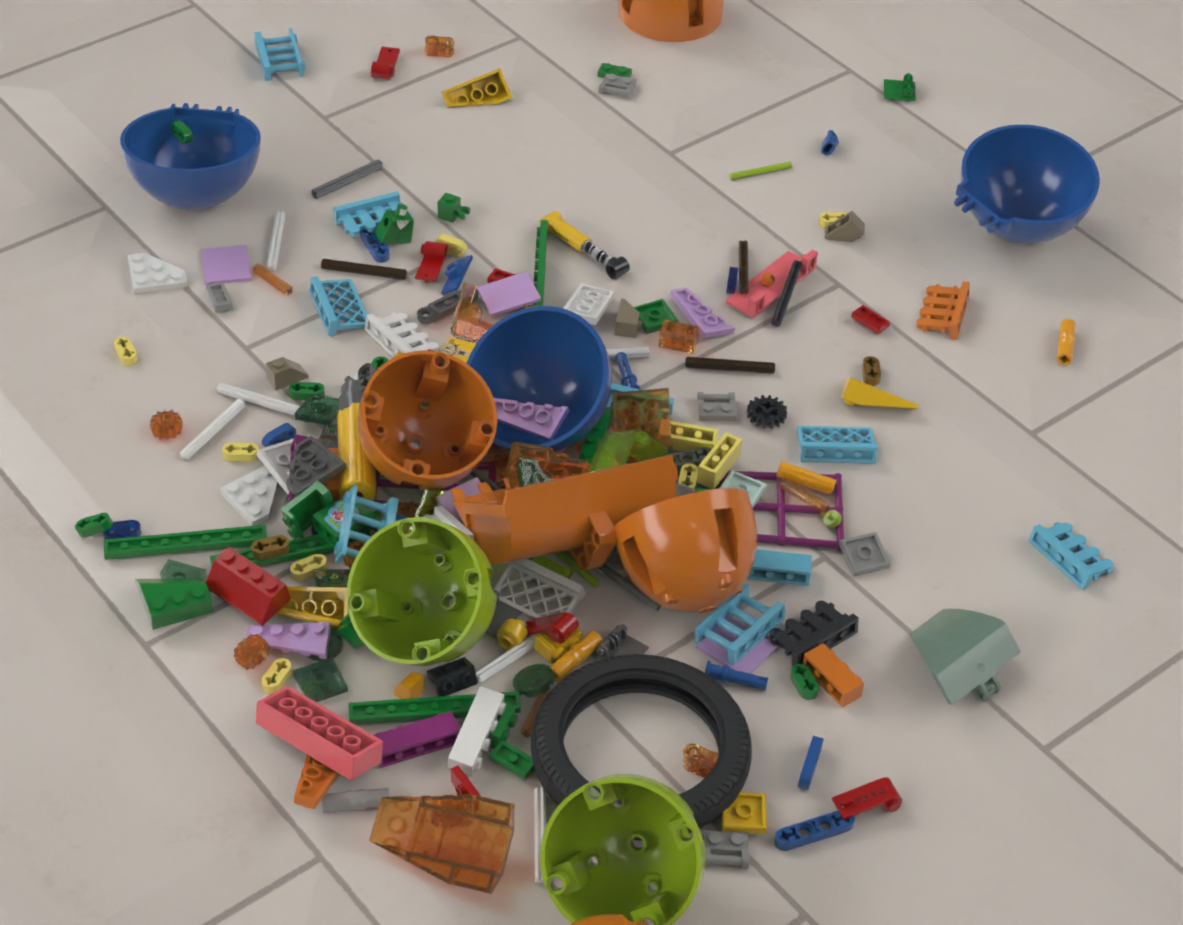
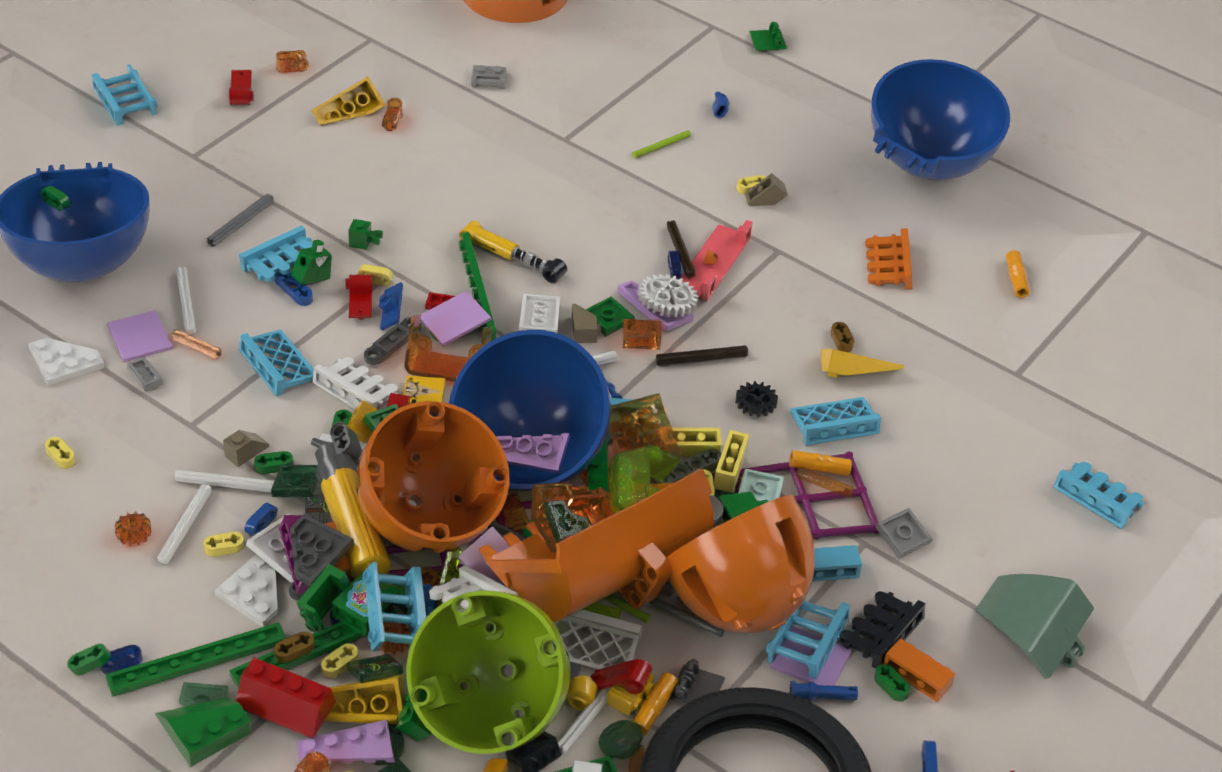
camera: 15 degrees left, 0 degrees up
dark brown axle [321,259,407,280] -> none
green plate [597,63,632,78] -> none
light grey plate [697,392,737,421] -> none
black axle [771,260,802,327] -> none
lime piece [820,510,842,528] -> none
red plate [851,305,890,335] -> none
none -> clear orange piece [382,98,403,131]
none -> white gear [638,274,698,318]

